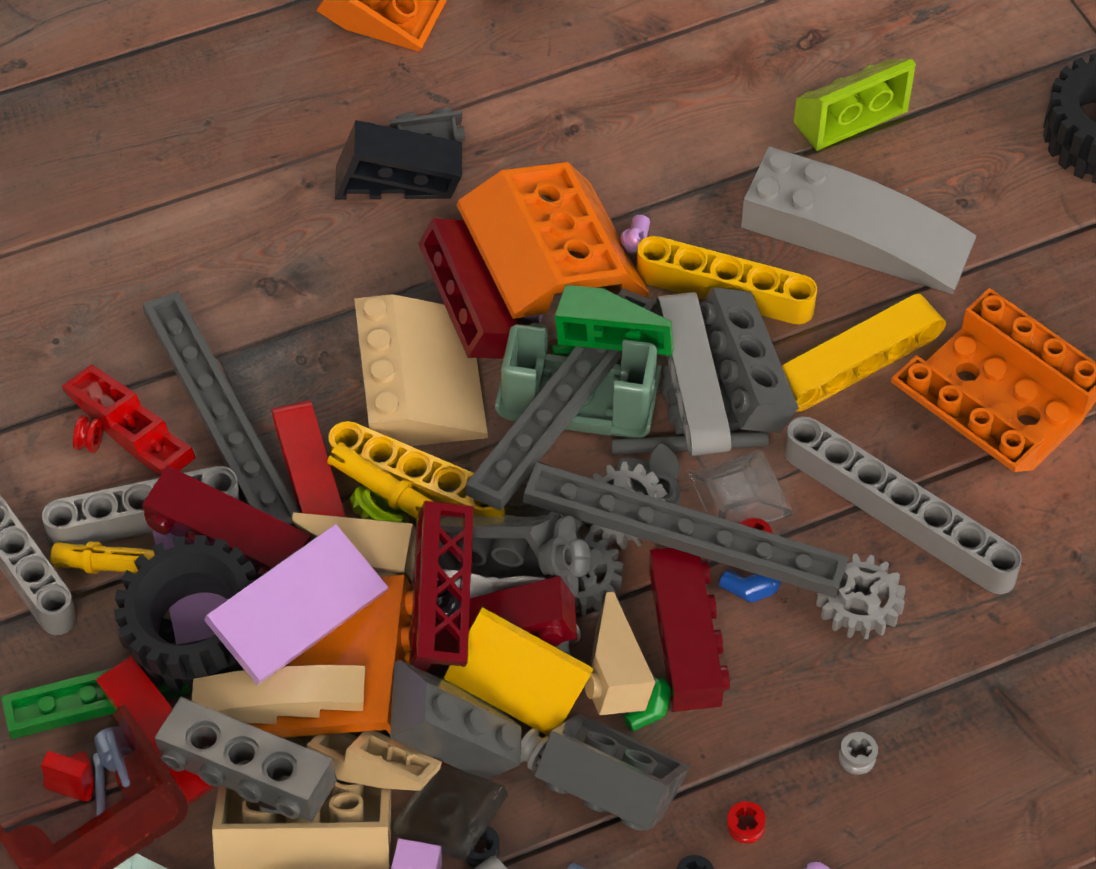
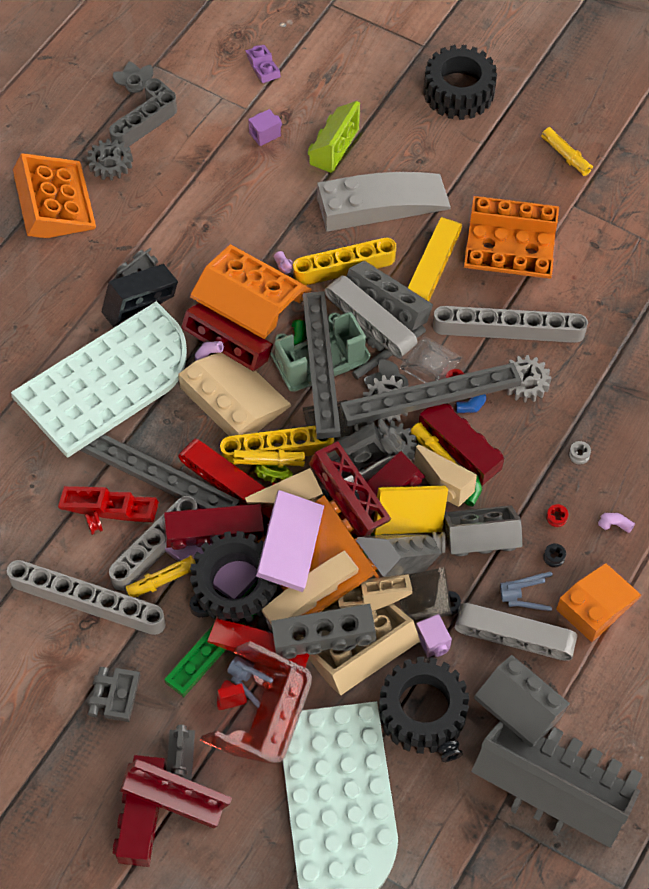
camera: 35 degrees left, 5 degrees up
green slope [555,285,674,356] -> none
none -> light aqua plate [11,301,187,458]
none -> lavender arm [195,341,224,361]
none -> medium lavender brick [248,109,282,146]
none -> yellow pin [411,423,458,465]

